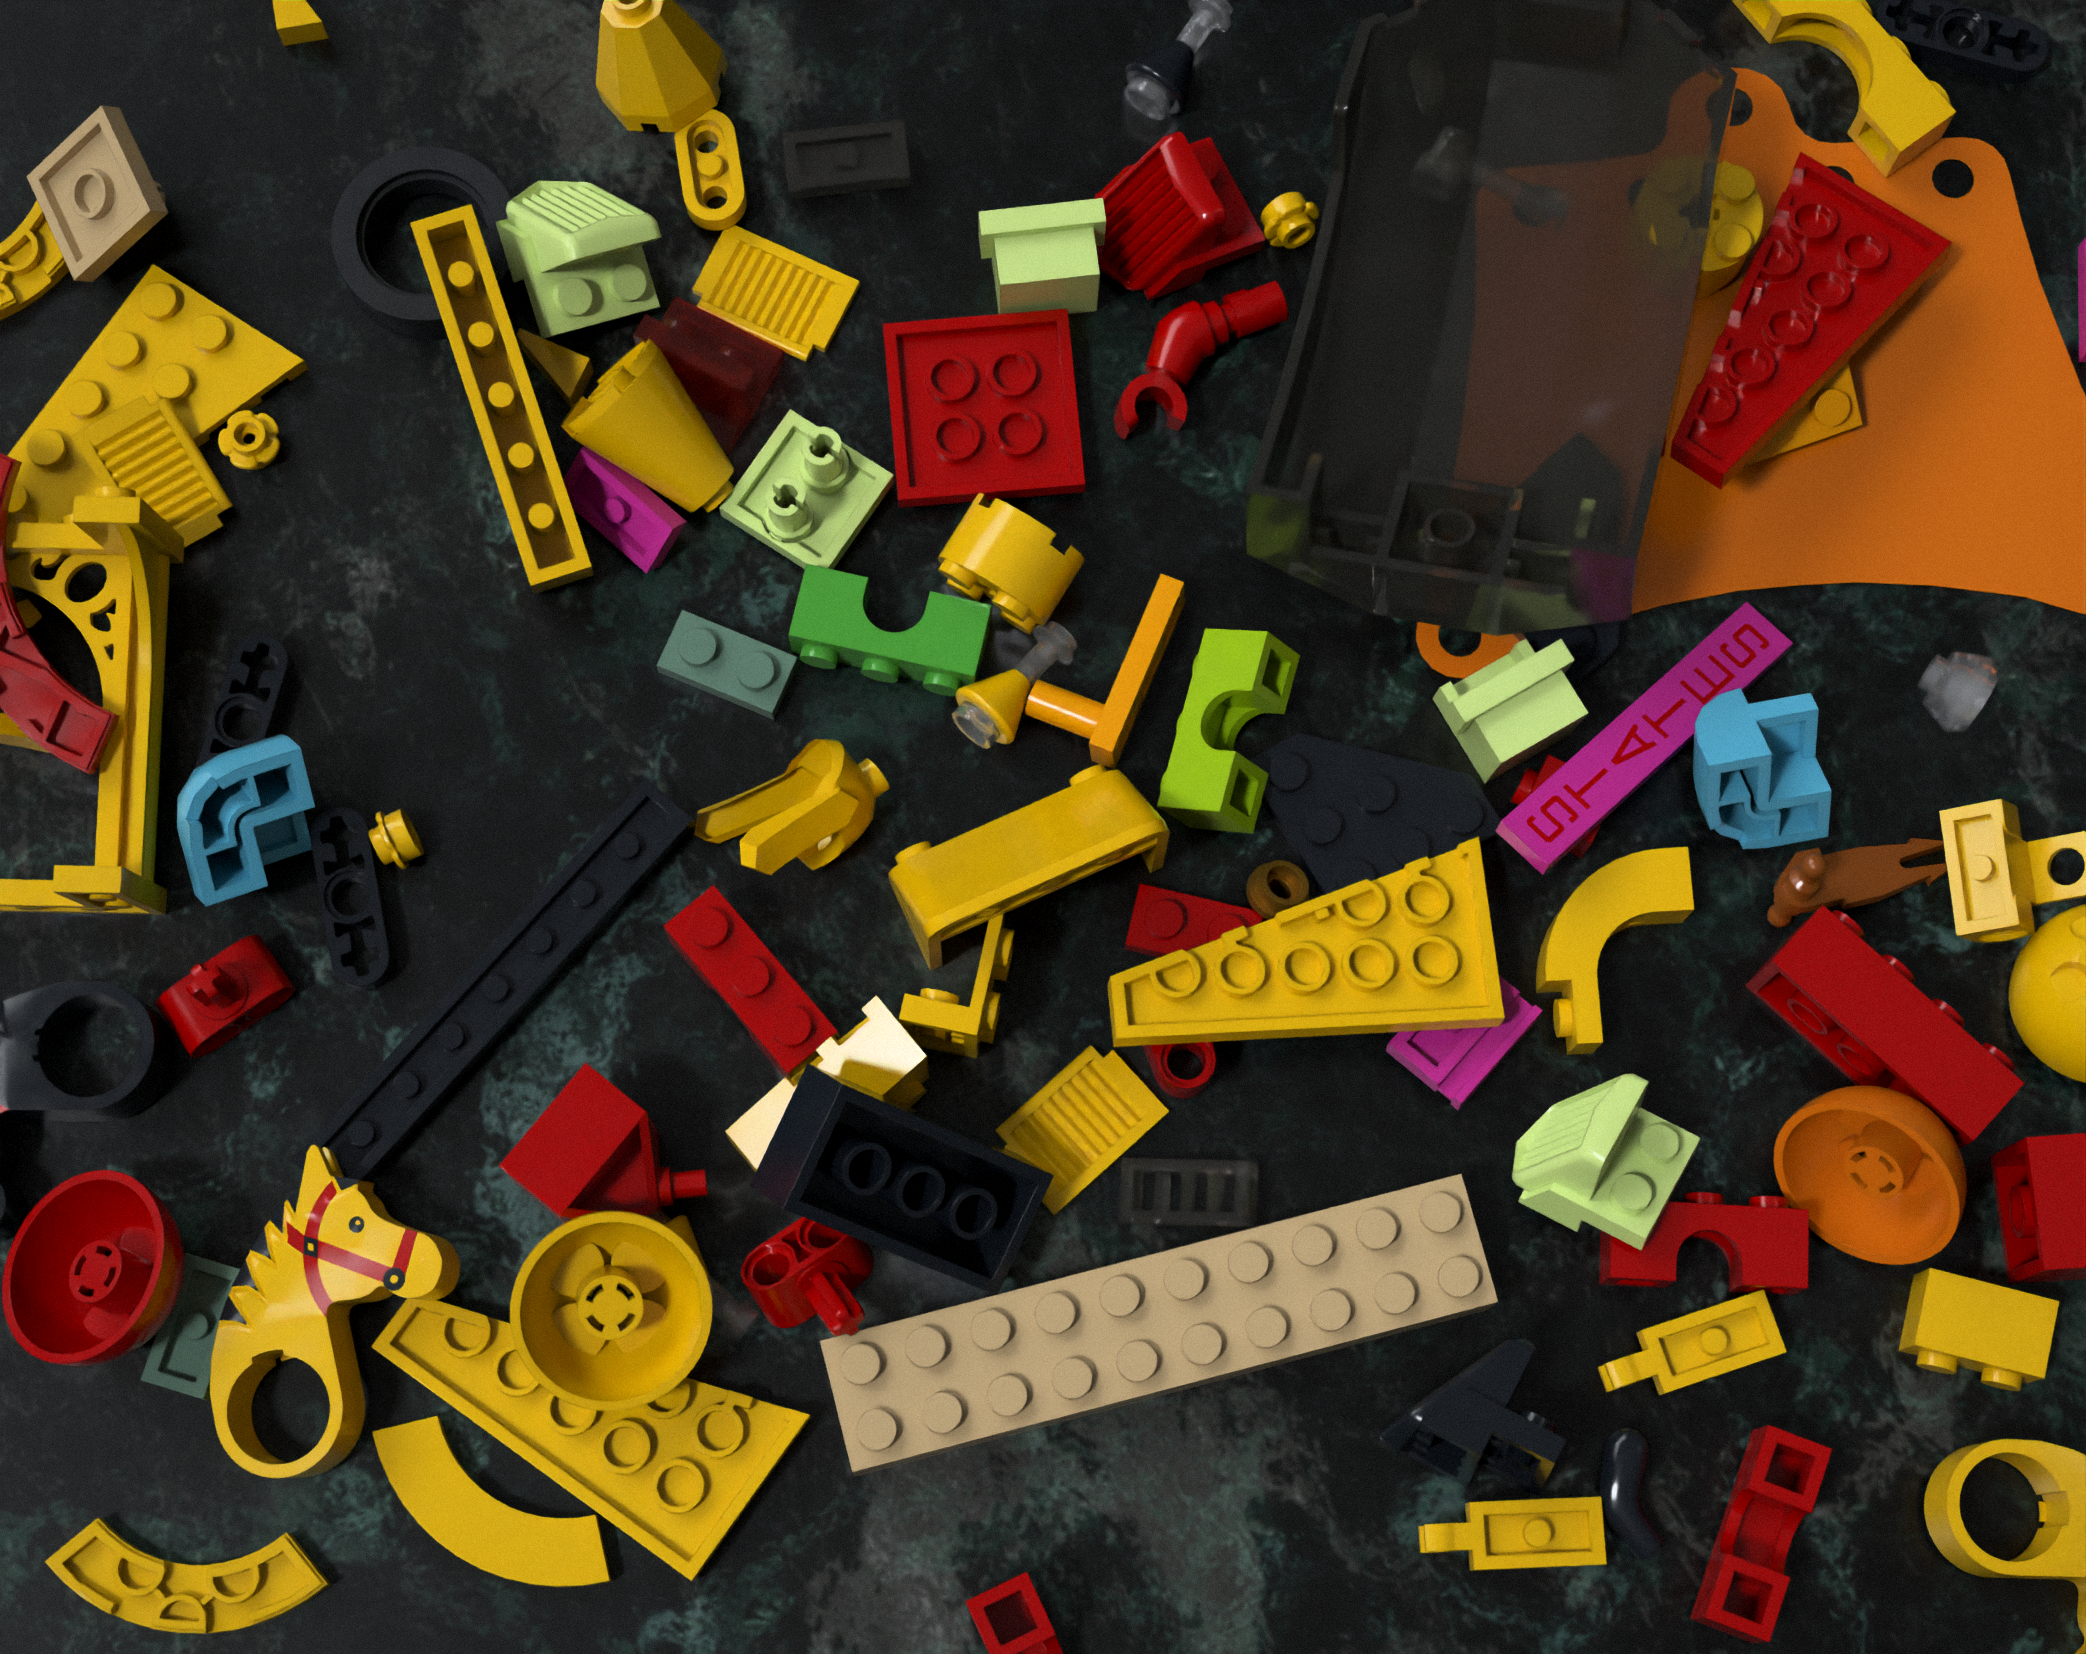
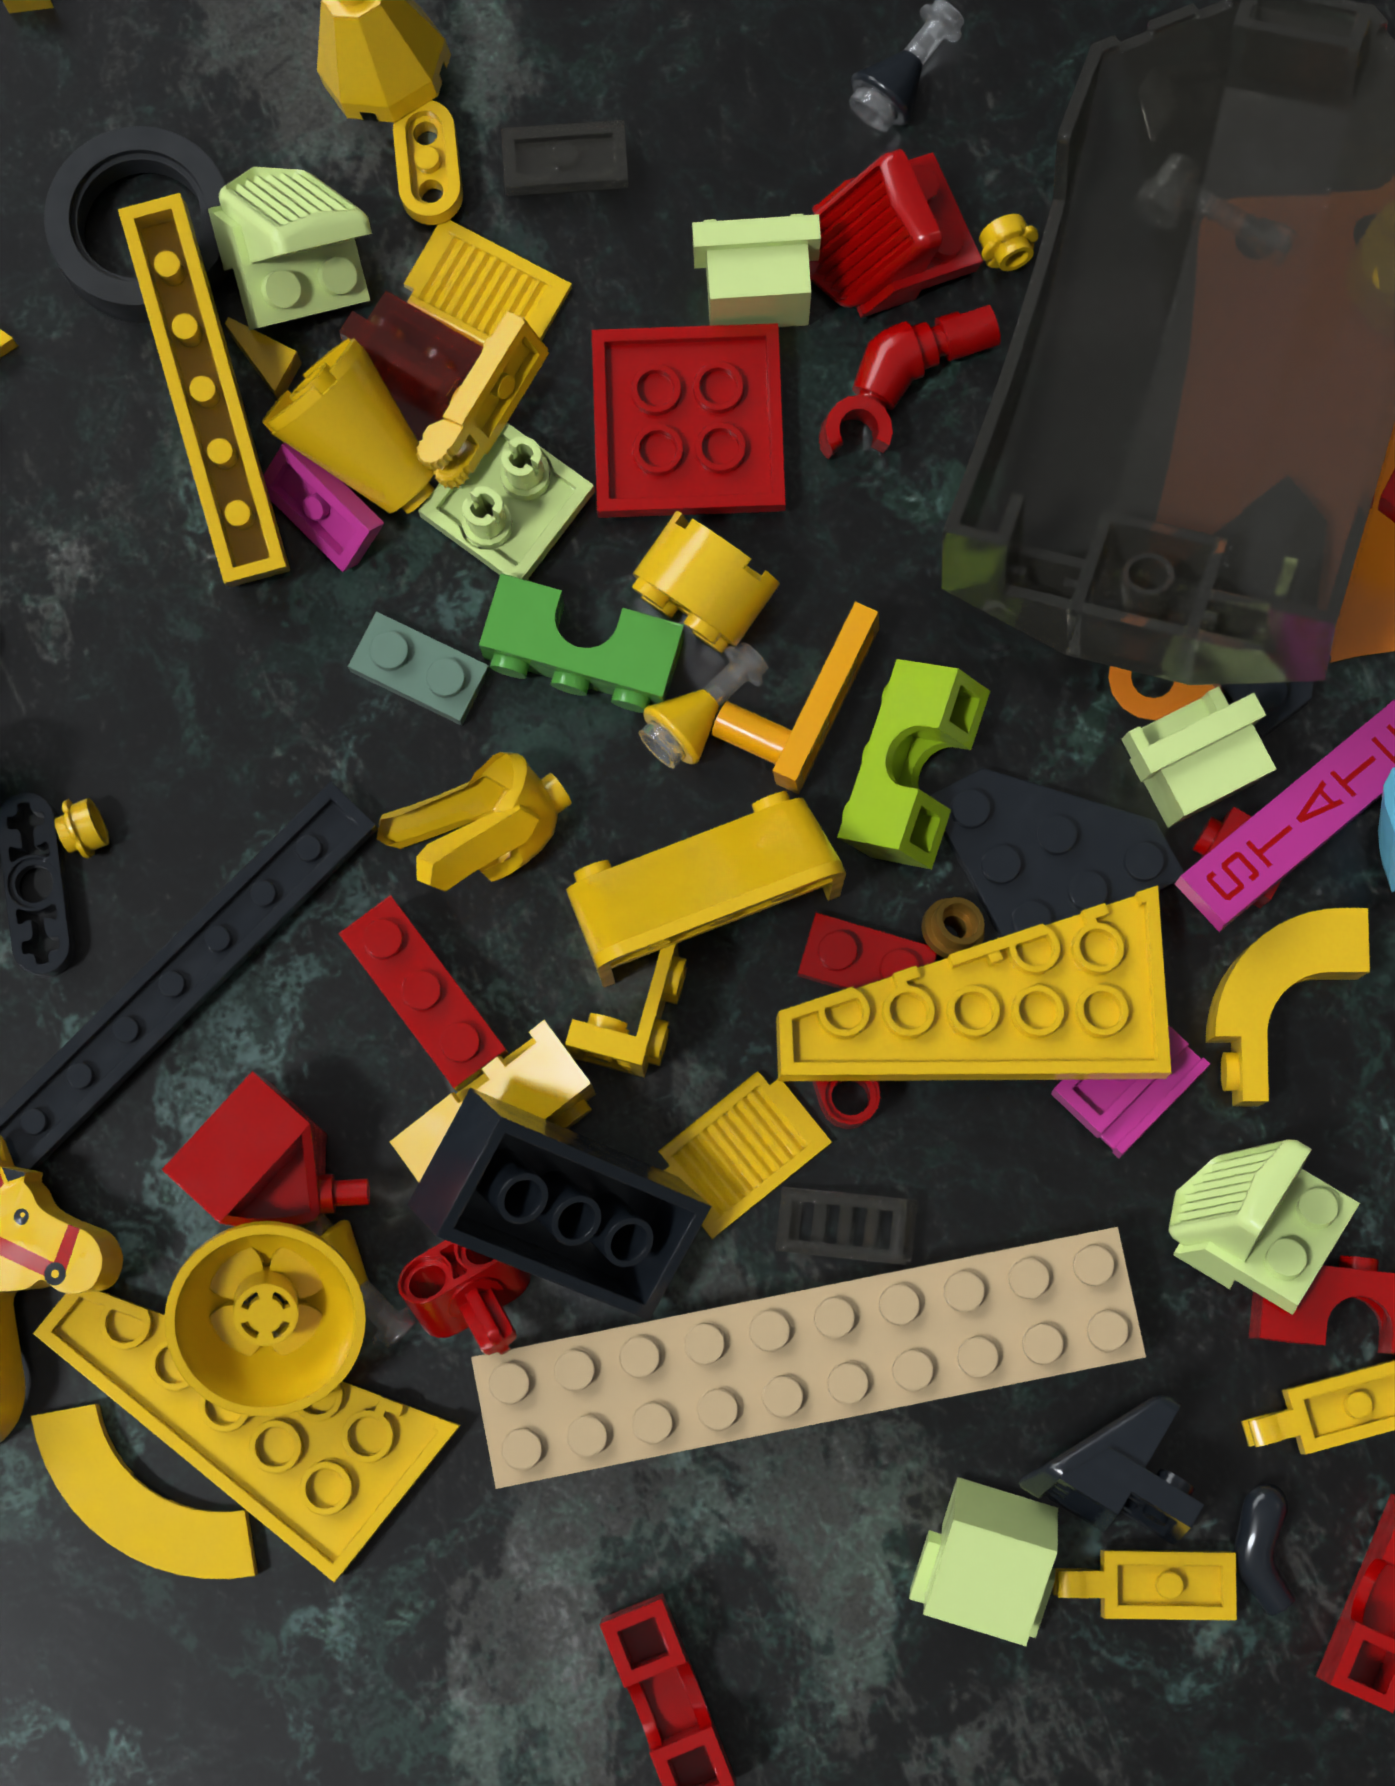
camera: 10 degrees right, 5 degrees up
none -> yellow hinge [416,311,549,489]
none -> yellowish green plate [909,1477,1058,1646]

